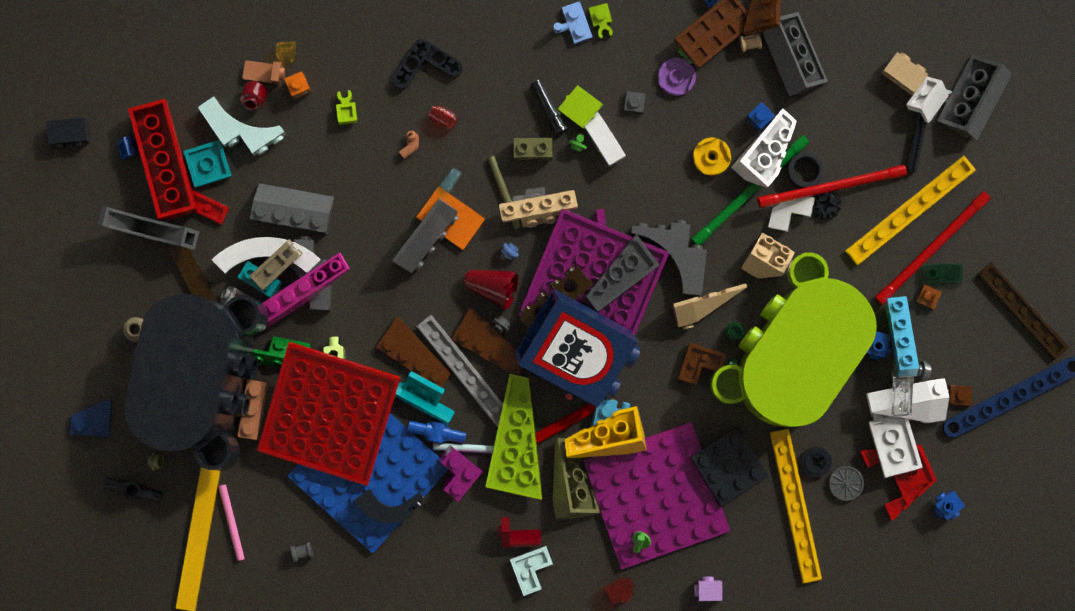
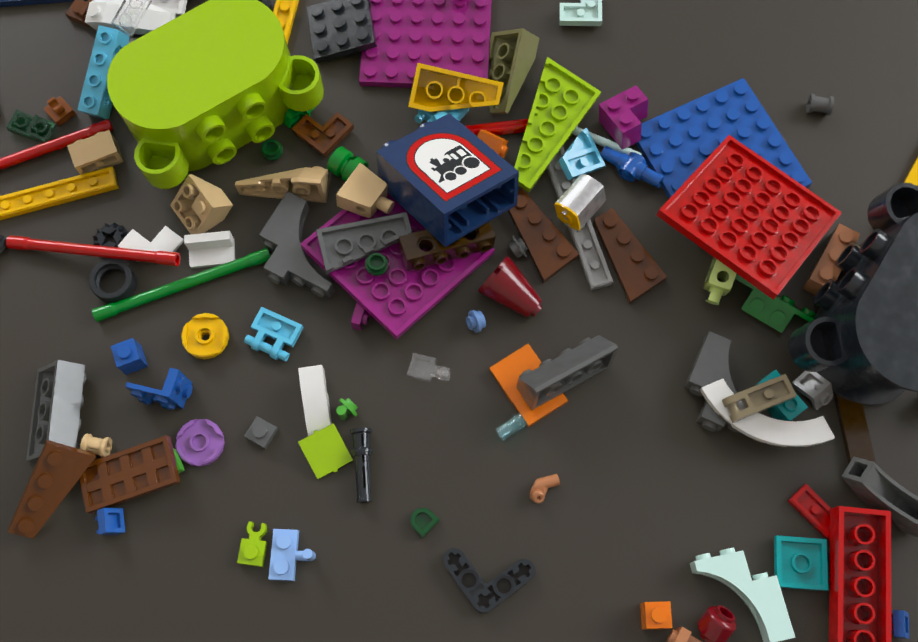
camera: 155 degrees left, 15 degrees down
bright pink bar [218,484,245,561] -> none
dark grey slope [250,183,334,234] -> none
dark pink slope [262,253,350,329] -> none
lime plate [336,90,358,125] -> none
black arch [354,489,424,523] -> none
teal bracket [395,371,455,425] -> none
clear red brick [429,104,458,130] -> none
olive bar [488,156,522,230] -> none
dark red bracket [498,517,541,548] -> none
tan bracket [499,190,578,228] -> none
olive brick [514,138,552,160] -> none
white wedge [731,109,797,188] -> none
none -> tan brick [67,130,124,175]
none -> blue bracket [125,368,193,410]
none -> white panel [184,231,235,269]
none -> medium azure plate [244,307,304,362]
none -> green wheel [327,146,369,182]
none -> tan torso [336,163,394,218]
none -> dark green plate [365,253,388,276]
none -> dark green tile [410,508,440,538]
none -> orange brick [477,130,509,159]
none -> flat silver piece [554,174,606,231]
none -> medium azure wing [559,128,605,181]

